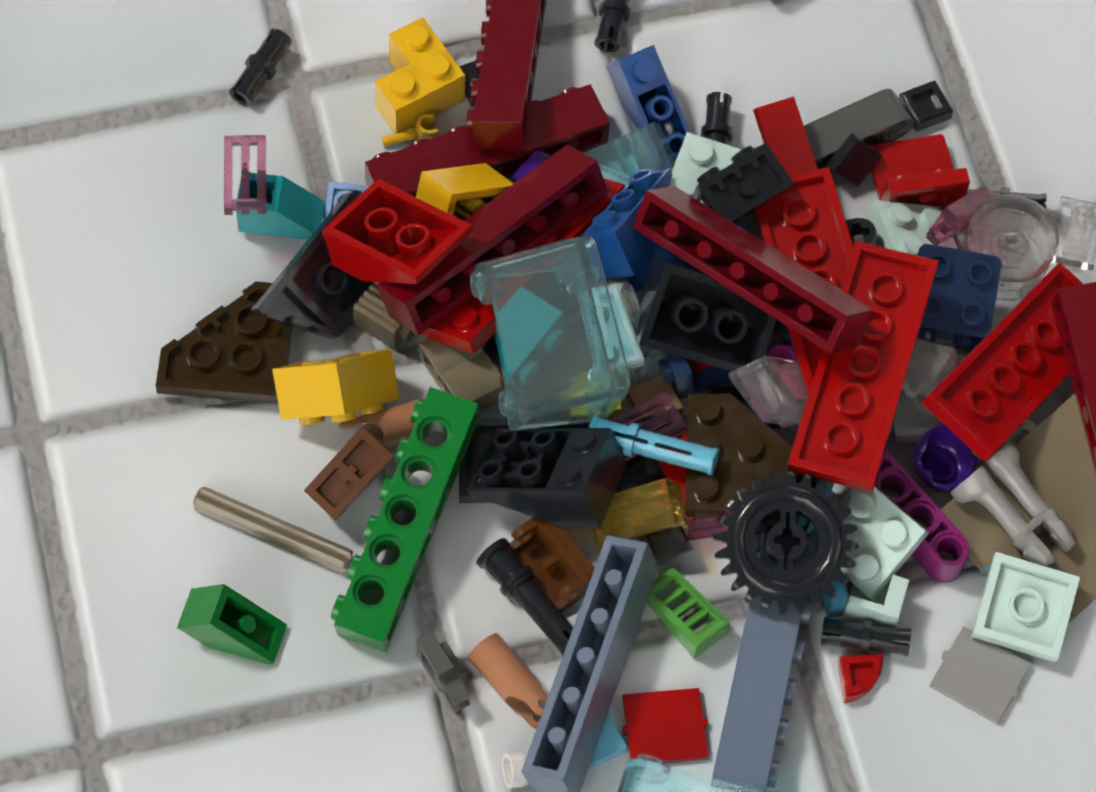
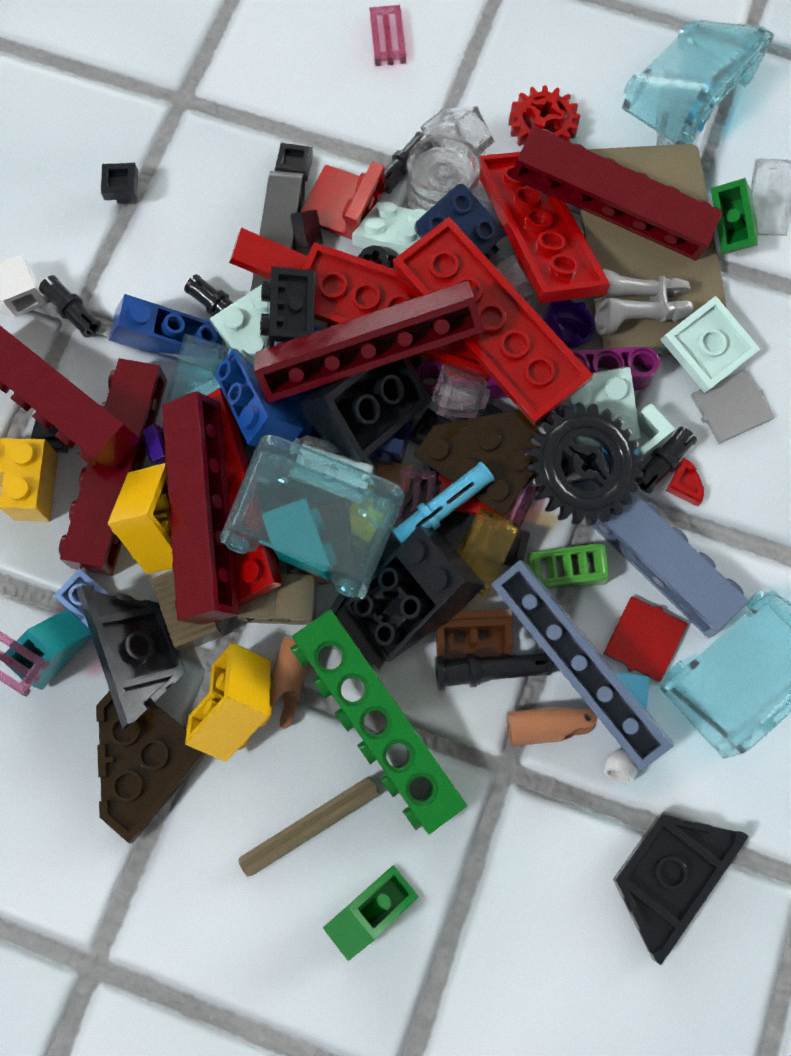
camera: 50 degrees left, 10 degrees up
reddish brown hinge [304,427,396,520] -> none
red slope [322,179,473,284] -> none
yellow hand [381,113,439,147] -> none
dark grey plate [416,631,470,713] -> none
clear pink tile [926,186,995,246] -> none

